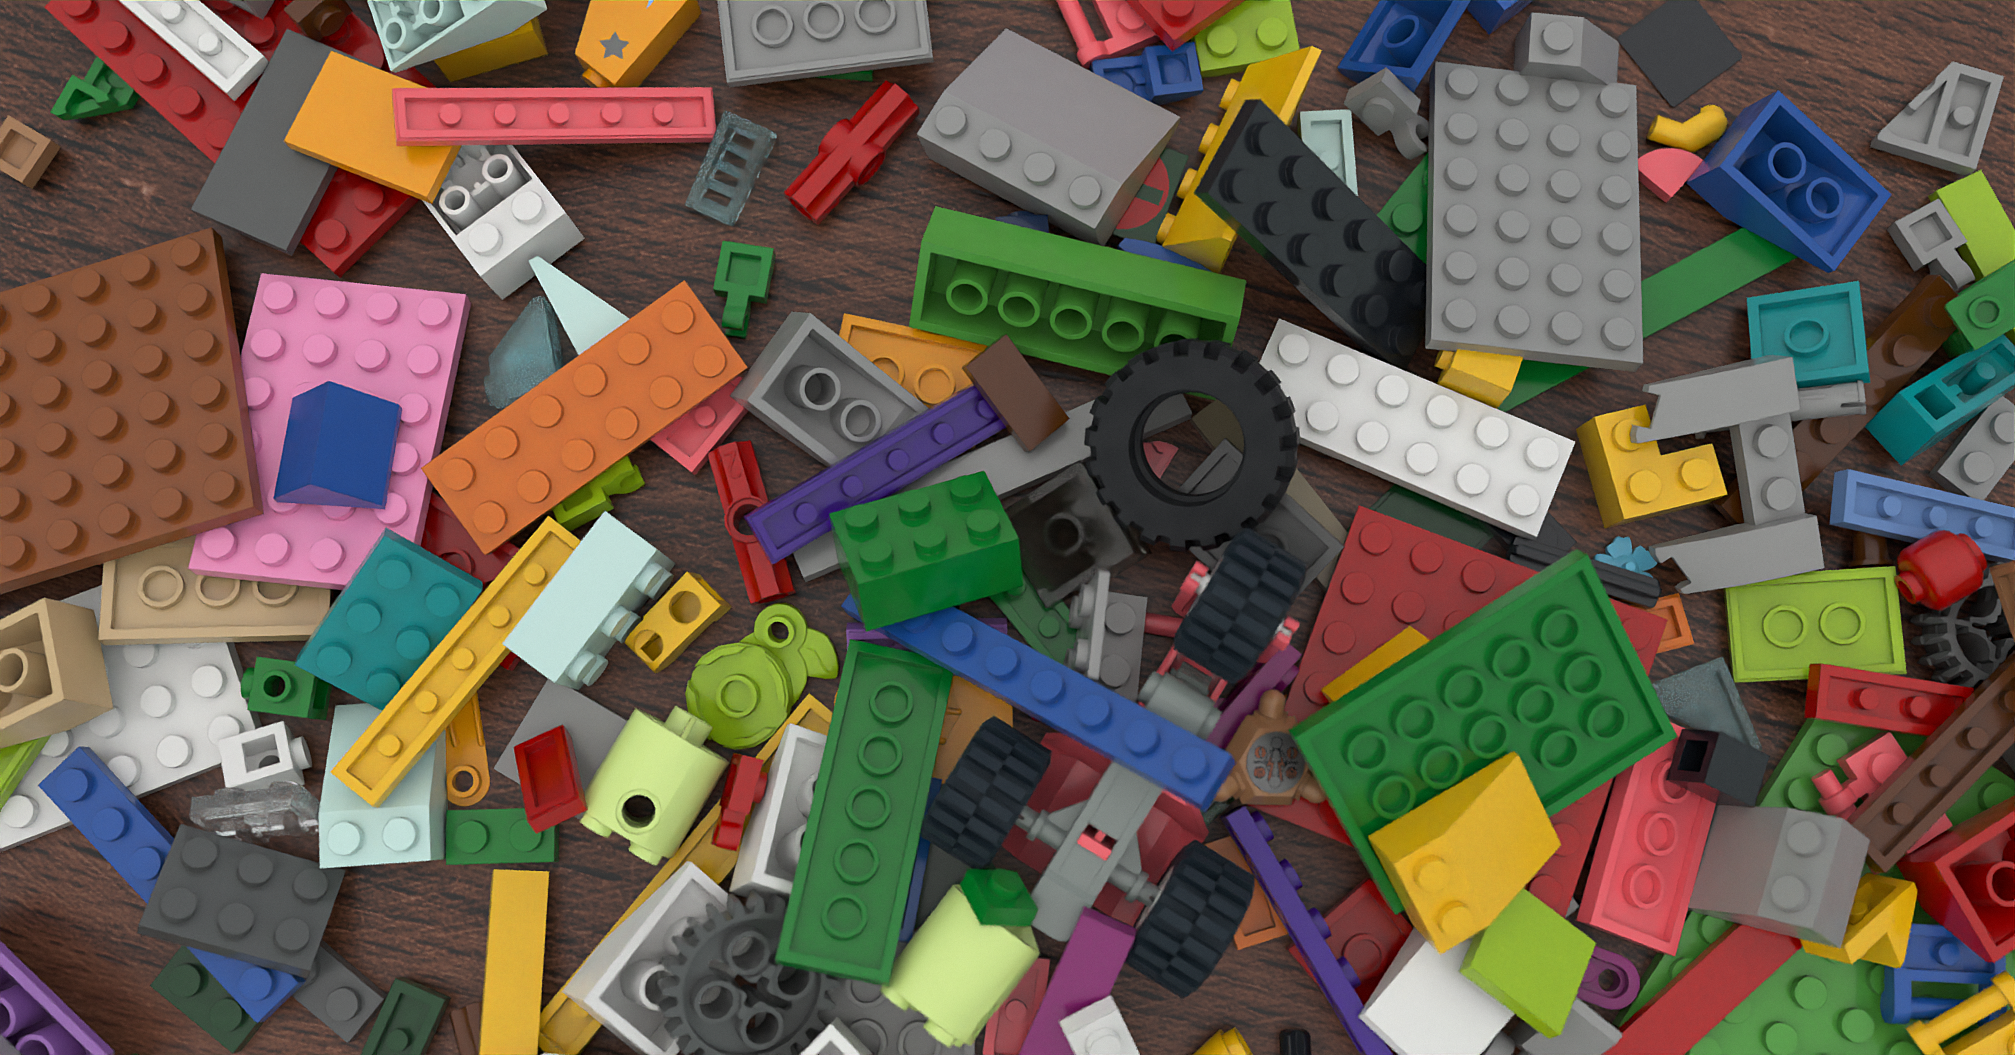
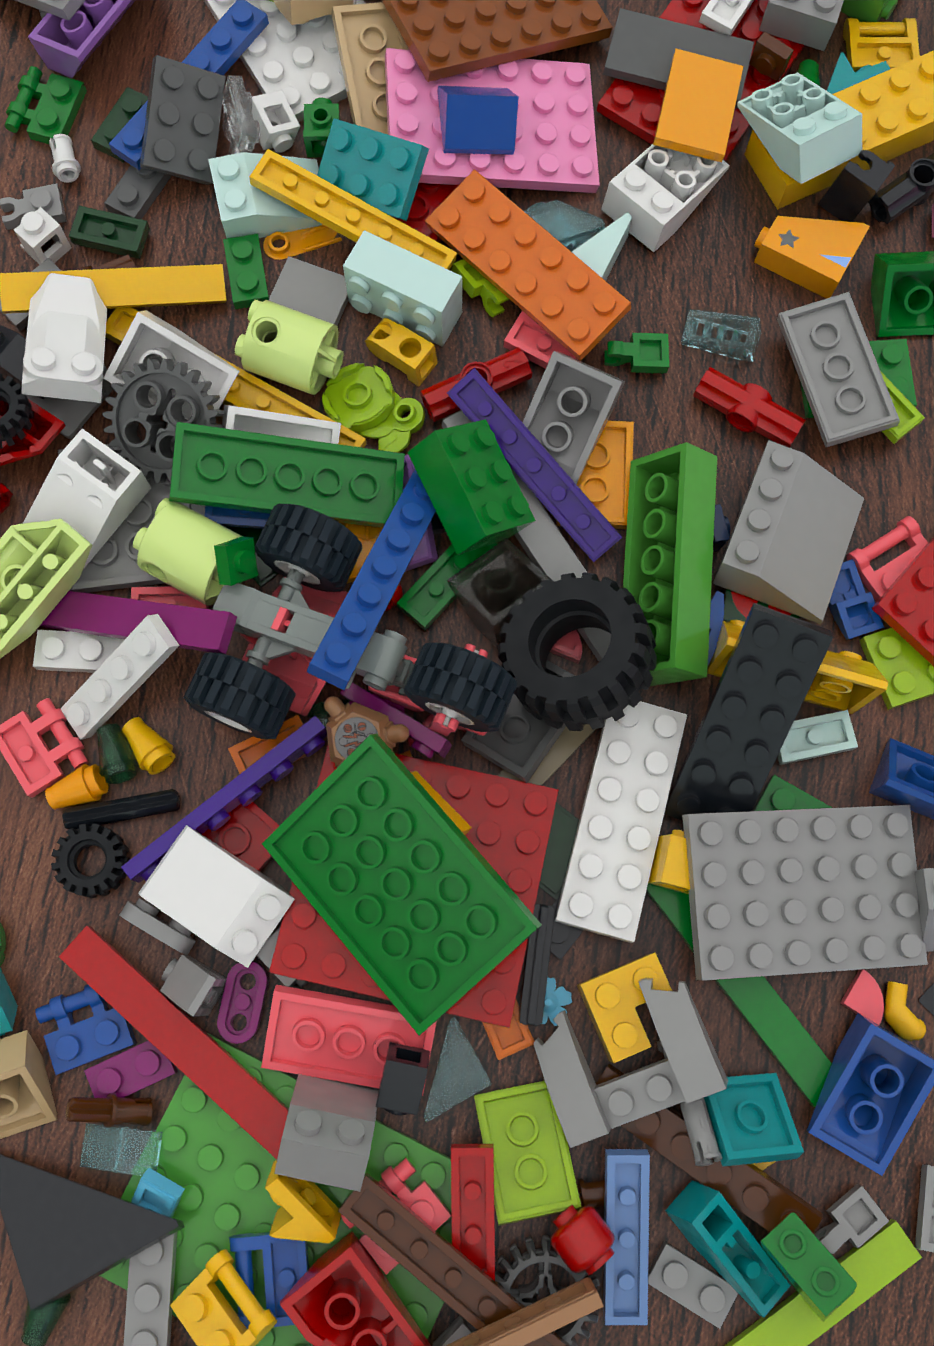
camera: 80 degrees right, 5 degrees down
coral tile [392,87,717,146] -> none
red tile [513,725,588,834] -> none
red plate [711,752,767,852] -> none
reddish brown tile [962,334,1070,452] -> none
light grey bracket [1064,570,1147,703] -> none
light grey plate [1344,67,1429,160] -> none
yellow slope [1368,751,1561,955] -> none
lime tile [1459,888,1596,1039] -> none

